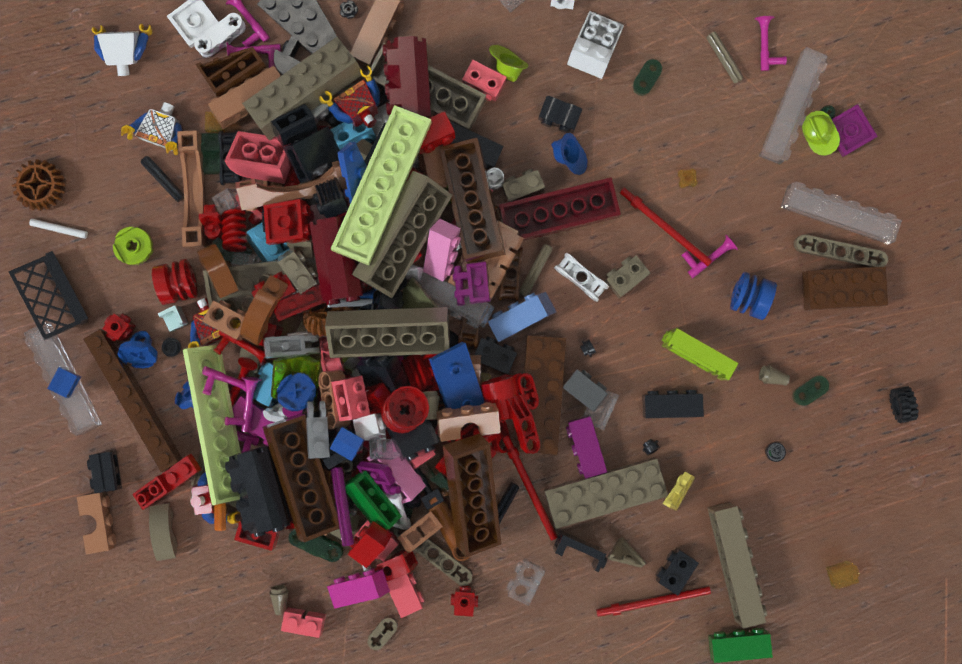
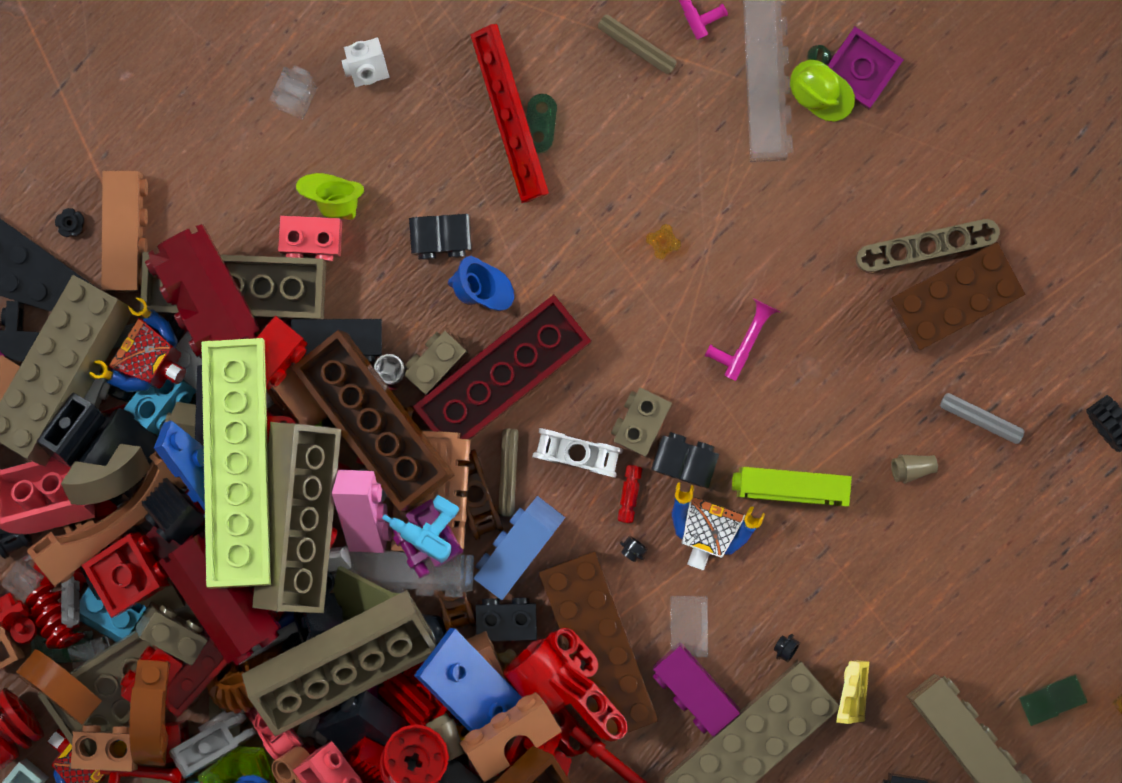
camera: 25 degrees left, 0 degrees up
dark grey brick [563,370,608,412] -> none
white slope [567,11,624,79] -> none
red bar [620,187,712,267] -> none
black brick [642,390,704,418] -> none
blue wheel [730,272,777,320] -> none
tile [765,442,786,462] -> none
clear brick [781,182,902,244] -> none
clear green plate [792,376,829,406] -> none
none -> dark tan brick [61,444,150,505]
none -> light grey axle [61,576,80,628]
none -> medium azure piece [382,495,460,563]
none -> red tile [470,24,549,203]
none -> red axle [617,465,642,524]
none -> black brick [650,432,720,489]
none -> torso [671,483,765,570]
none -> light grey axle [940,393,1025,444]
none -> clear green slope [1019,673,1088,726]

